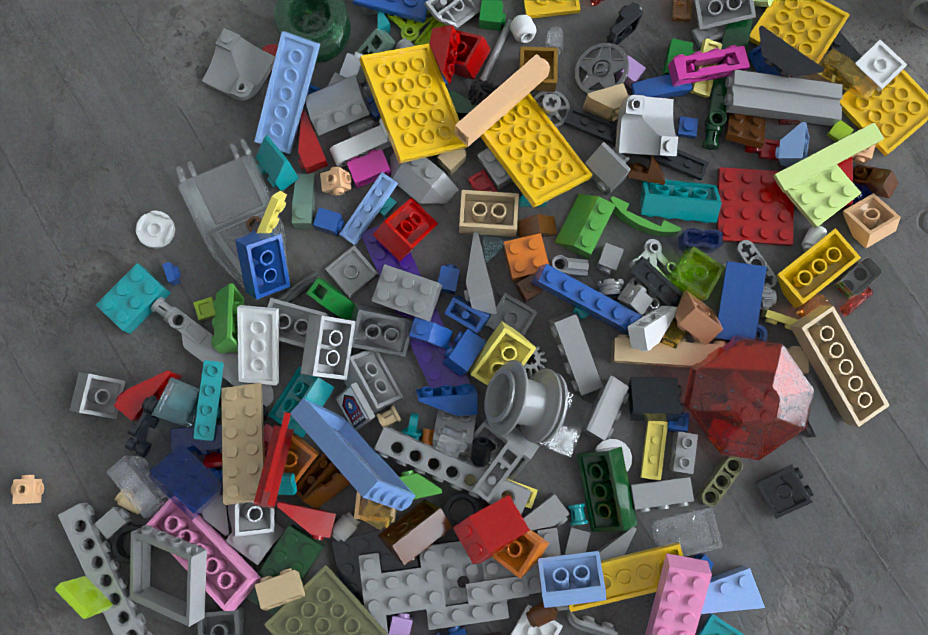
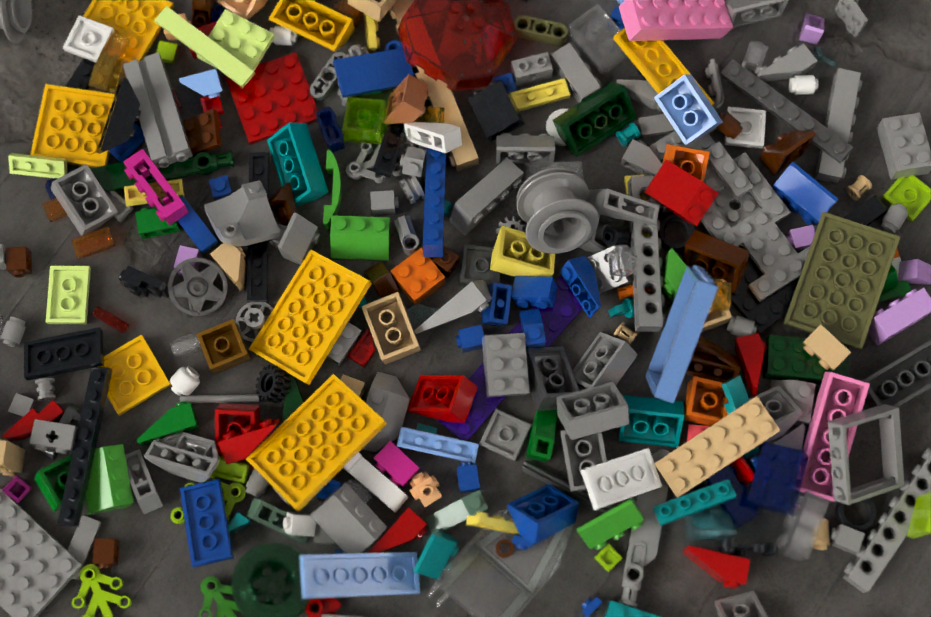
camera: 110 degrees left, 5 degrees down
red fence [253,412,294,509] -> none
tile [335,383,375,431] -> none
light nougat brick [455,54,550,146] -> none

